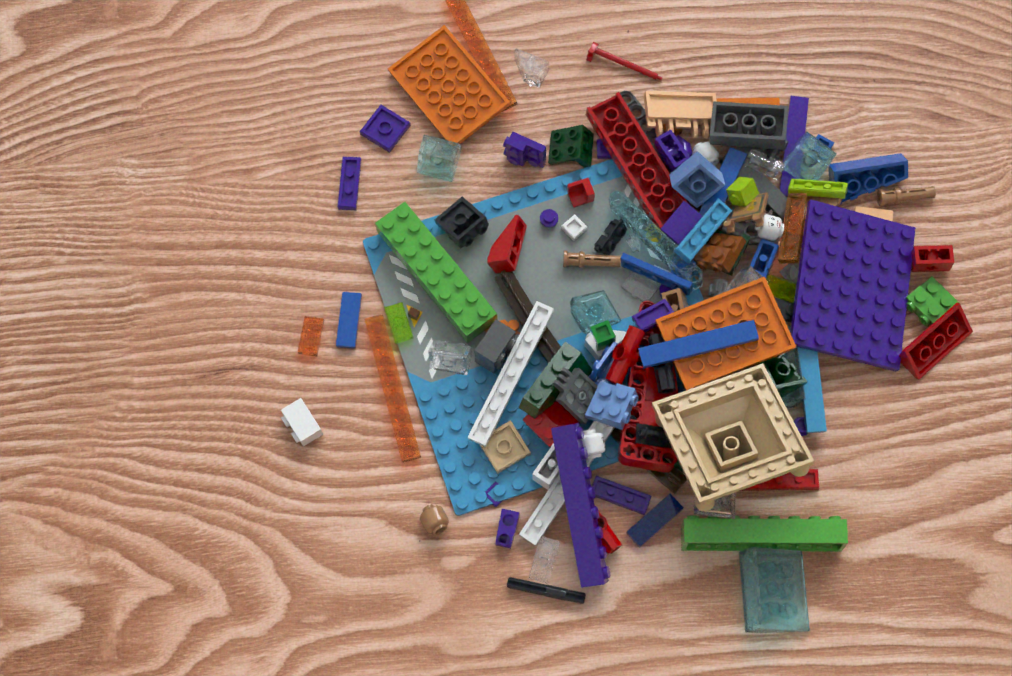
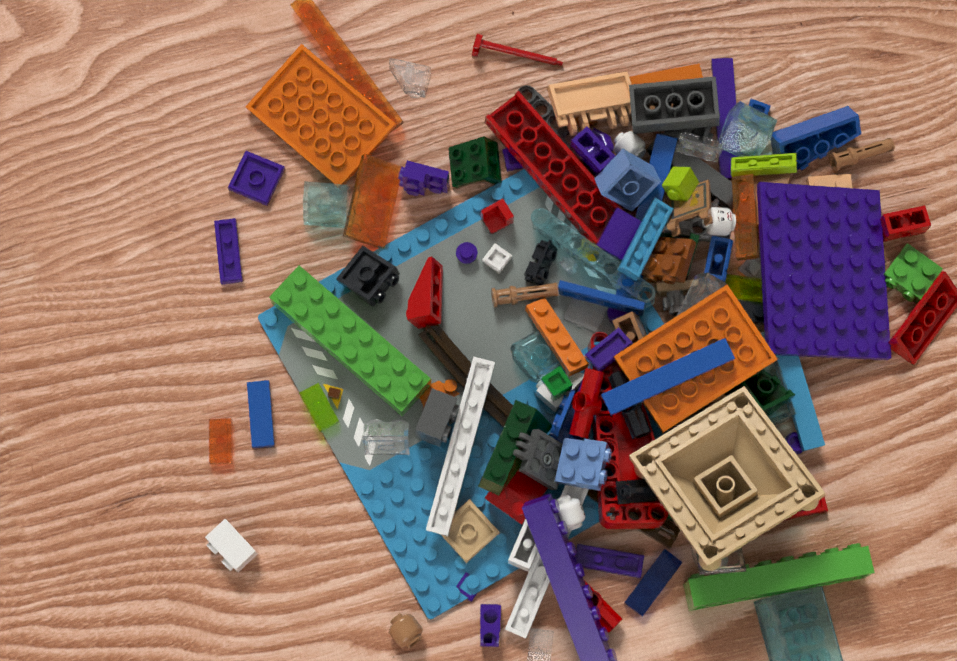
camera: 15 degrees left, 5 degrees up
clear orange plate [364,314,421,463] -> none
none -> clear orange plate [343,154,401,249]
none -> orange plate [525,298,589,376]
none -> tan tile [654,279,701,297]

